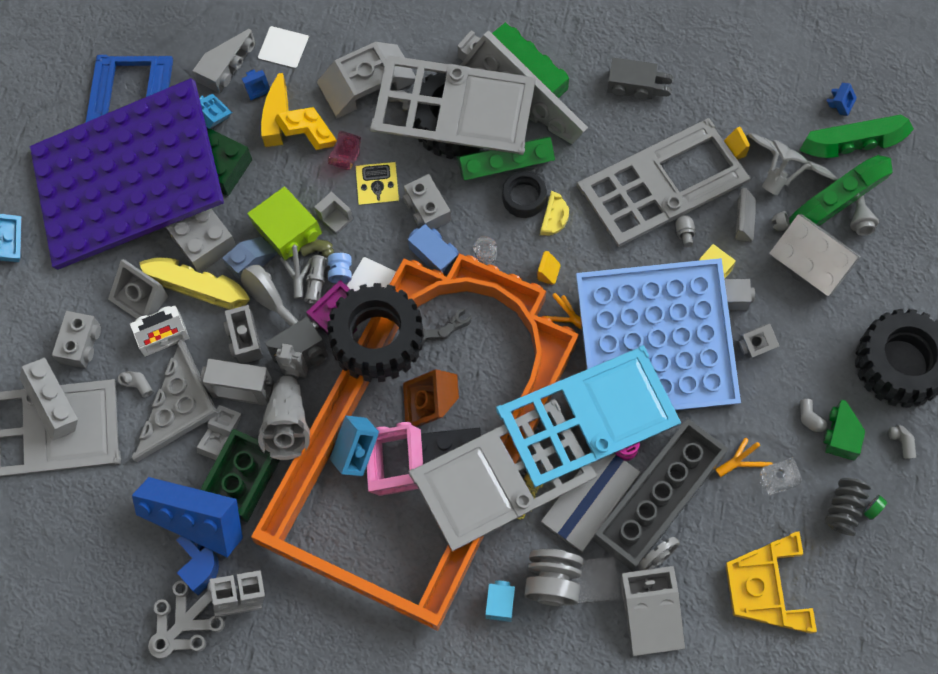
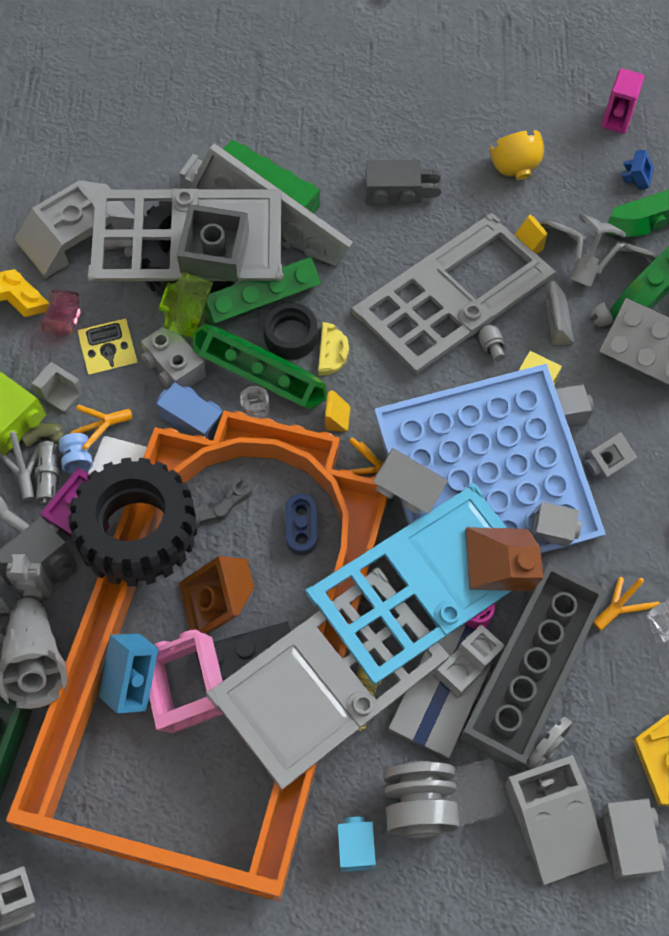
camera: 15 degrees left, 5 degrees down
none -> light orange plant [70,405,132,450]
none -> clear neon green brick [158,272,213,338]
none -> dark grey brick [177,204,249,282]
none -> green brick [193,324,327,409]
none -> dark blue plate [286,493,317,555]
none -> light grey brick [373,447,448,515]
none -> light grey slope [434,624,505,697]
none -> dark orange slope [465,527,543,591]
none -> yellow cylinder [489,130,544,180]
none -> light grey brick [531,502,582,547]
none -> dark pink brick [601,68,645,134]
none -> light grey brick [601,798,667,880]

